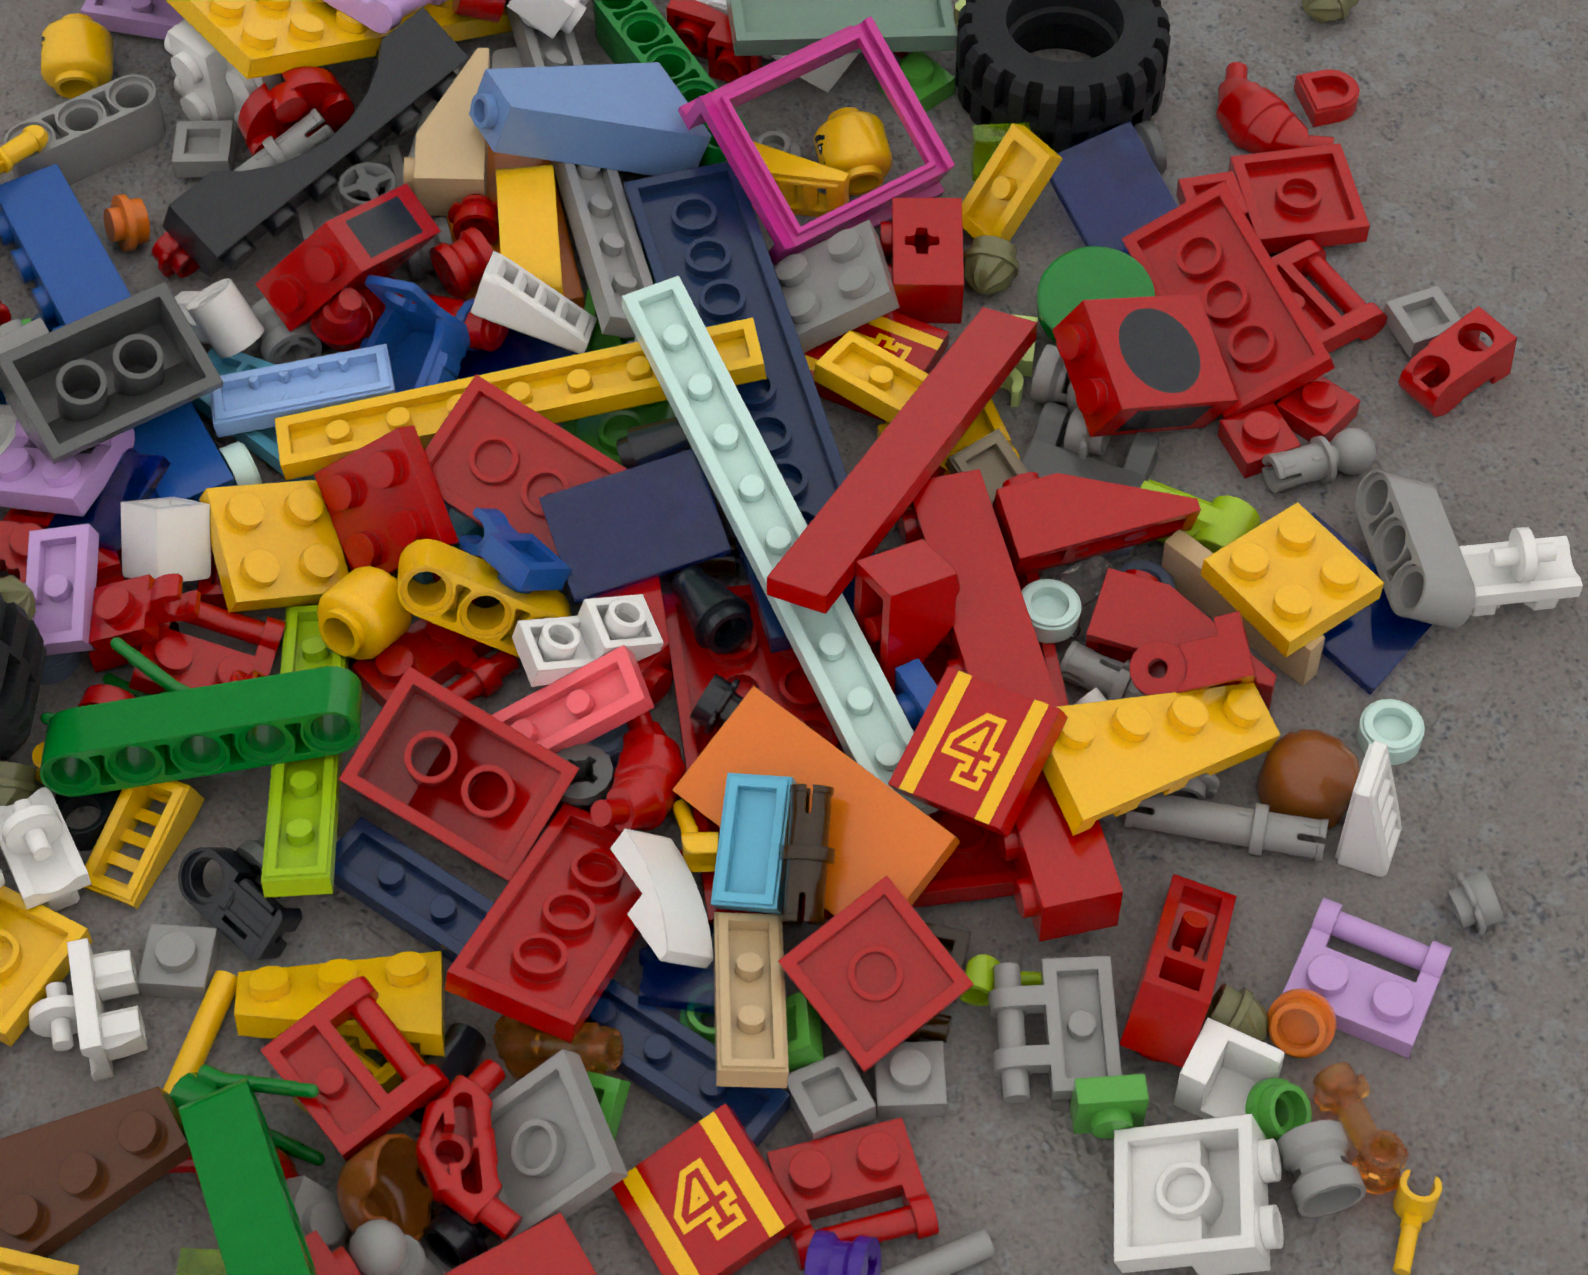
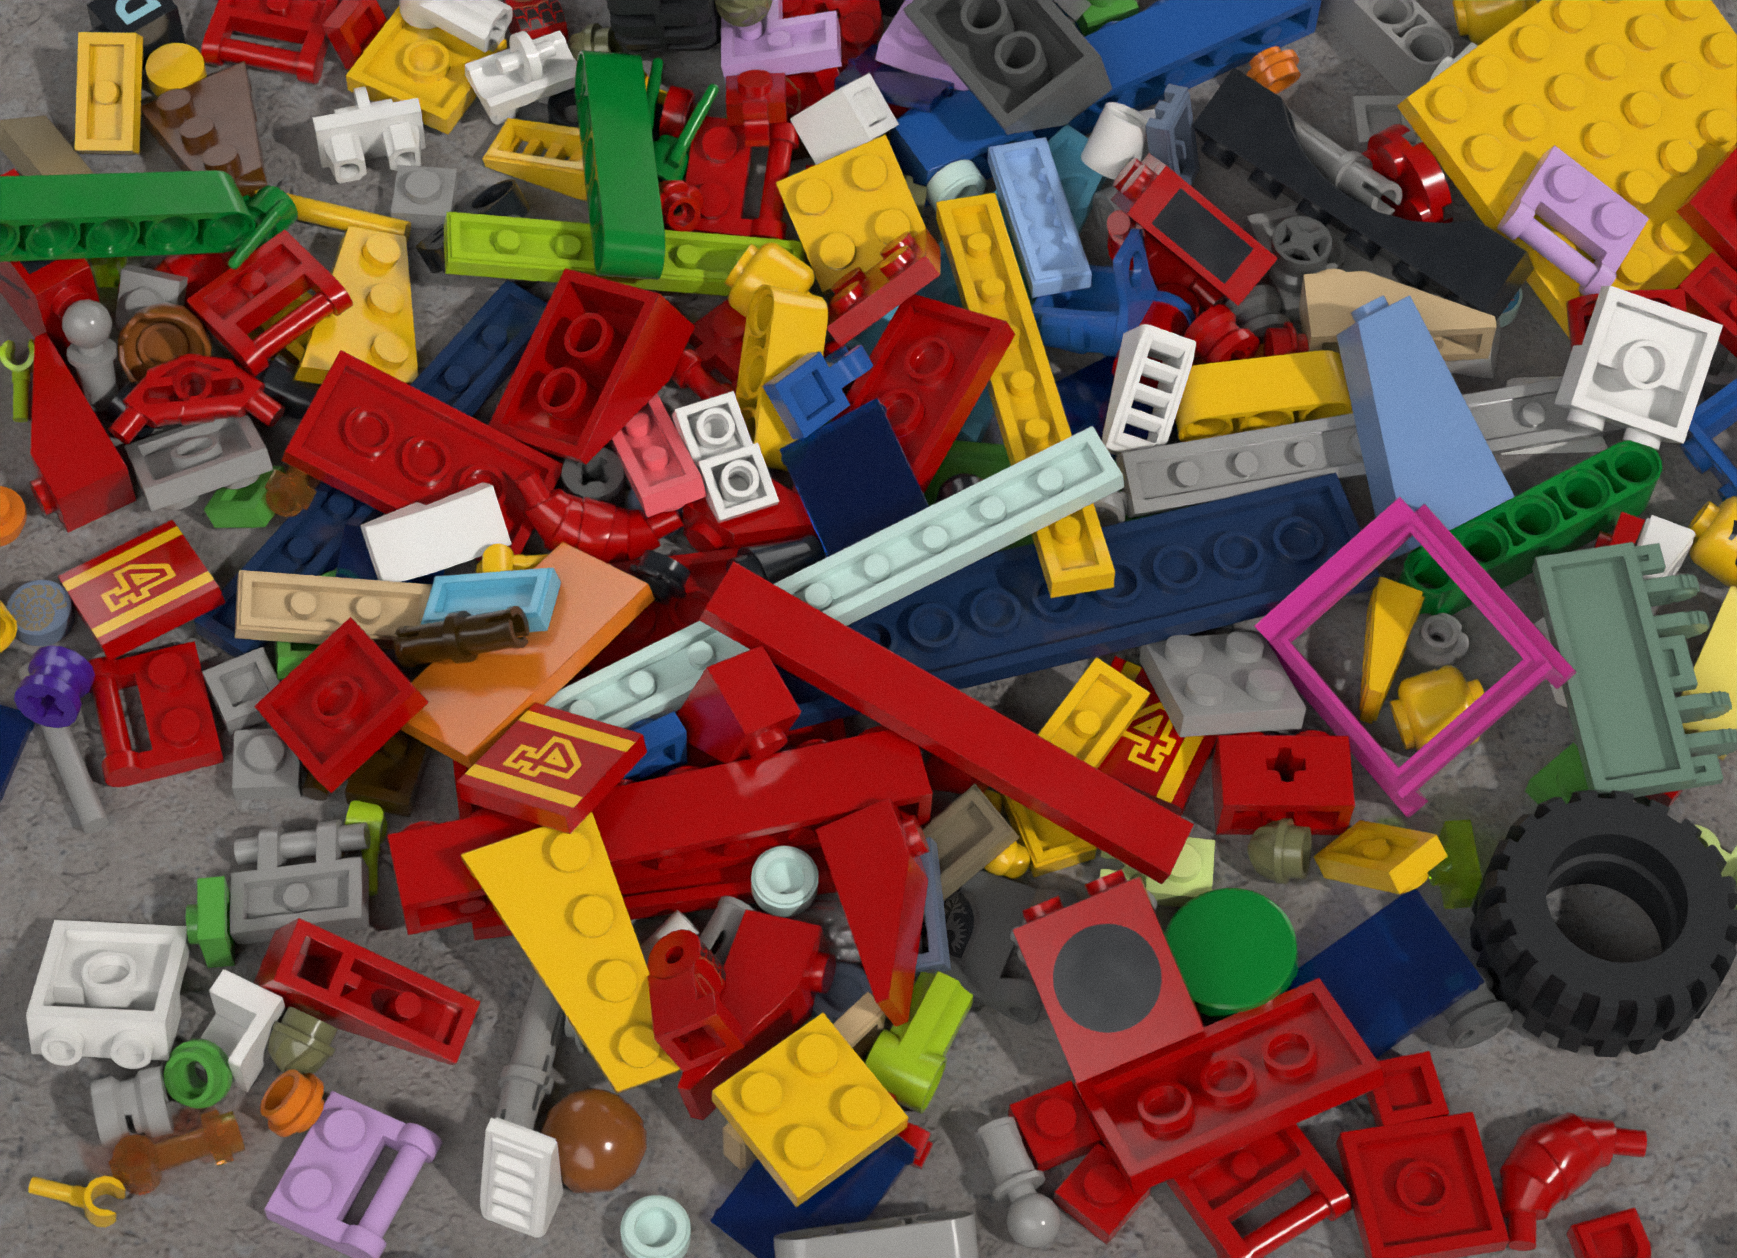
camera: 85 degrees right, 5 degrees up
none -> sand blue tile [1145,83,1200,185]

